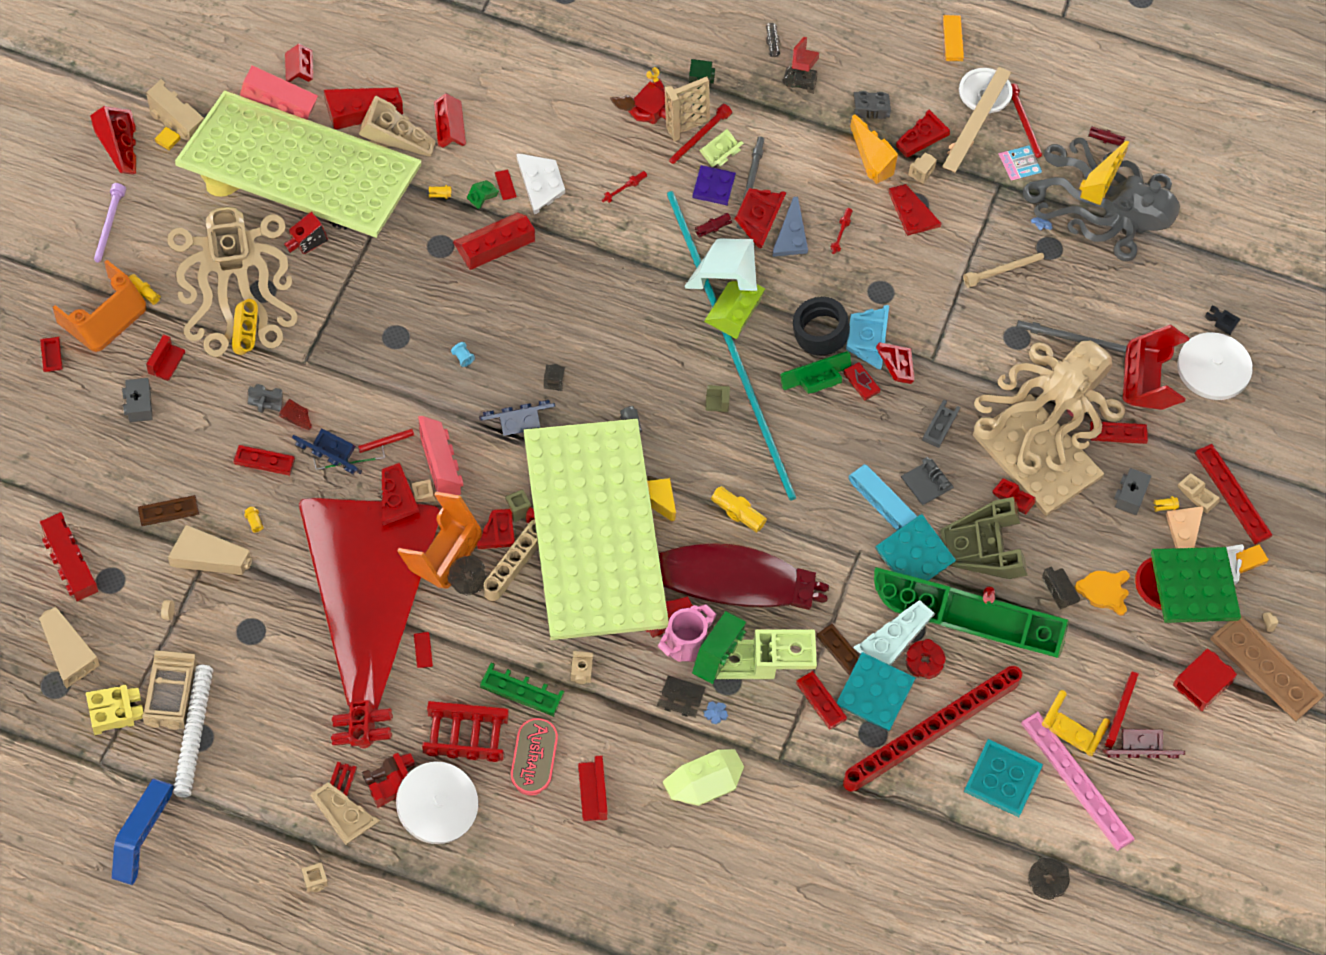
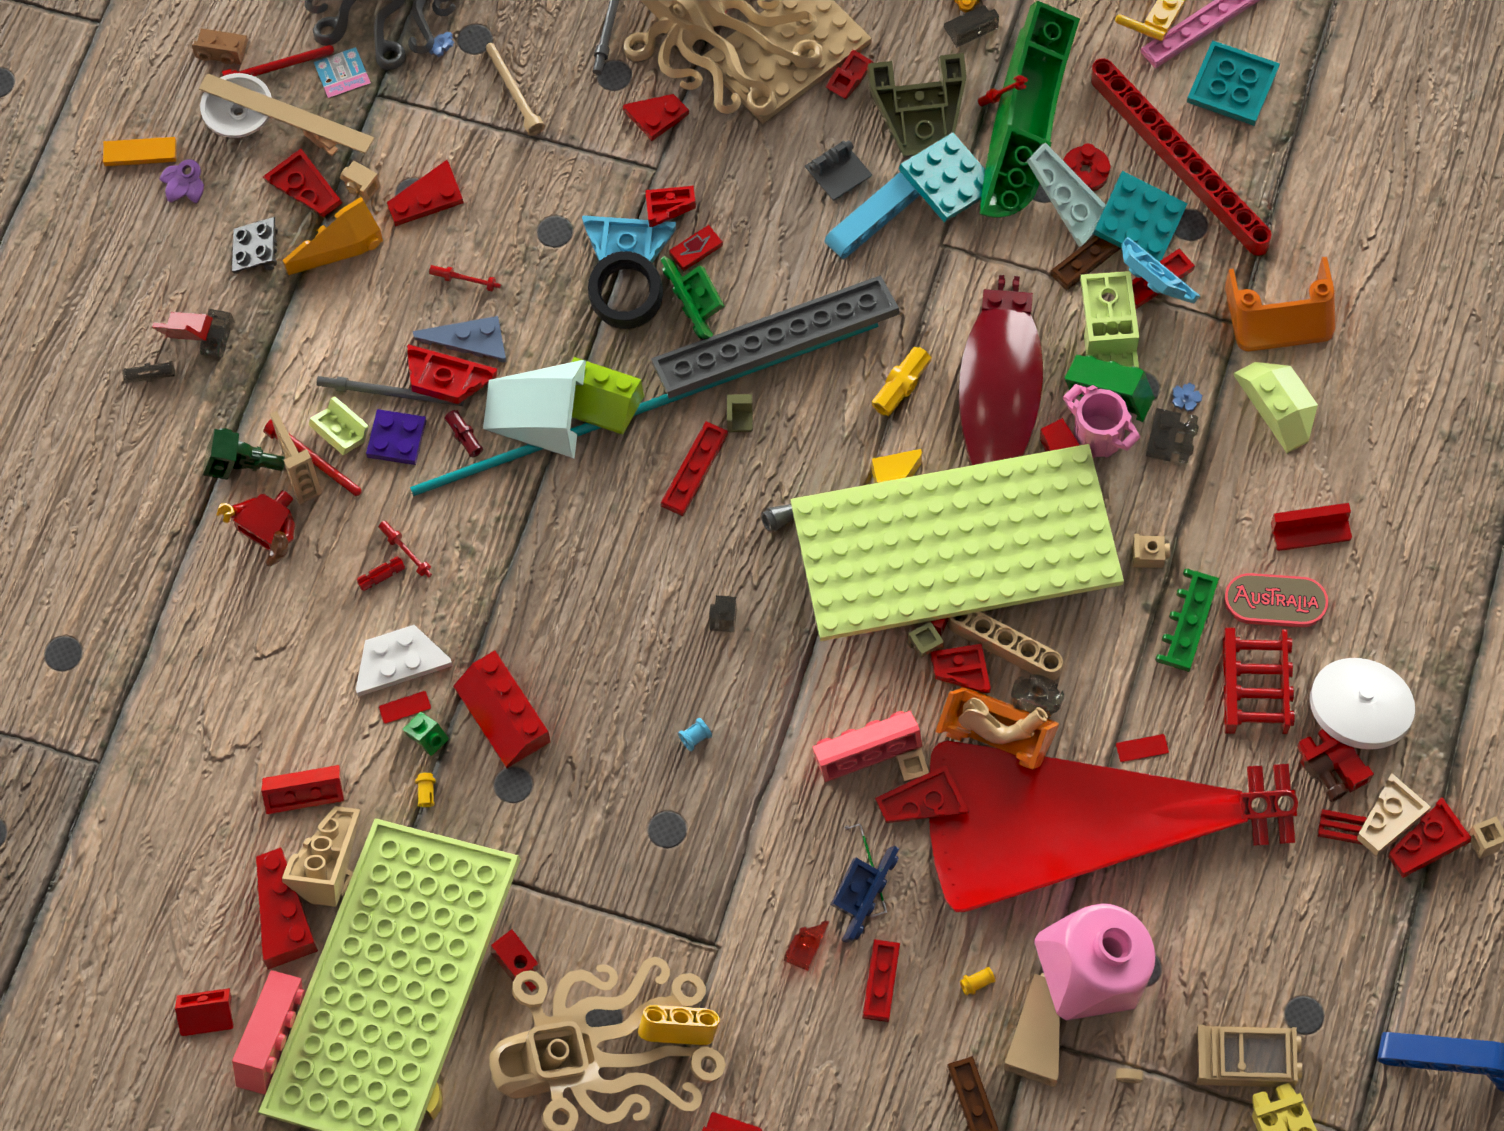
camera: 85 degrees left, 5 degrees up
white piece [173,665,213,797] -> none
dark grey hips [248,384,283,413] -> none
red bar [358,429,414,453] -> none
bracket [479,400,556,436] -> none
dark grey hinge [922,400,961,448] -> none
clear smoke plate [1028,858,1070,900] -> none
none -> medium lavender plate [159,159,204,203]
none -> medium nougat bracket [192,28,248,64]
none -> red axle [356,556,405,591]
none -> red wing [623,94,689,141]
none -> dark grey plate [651,275,900,398]
none -> red tile [660,421,728,516]
none -> tan piece [958,698,1048,744]
none -> bright pink piece [1034,904,1155,1021]
none -> medium azure wing [1121,237,1200,304]
none -> orange windscreen [1225,256,1335,352]
none -> red wing [1388,797,1471,878]

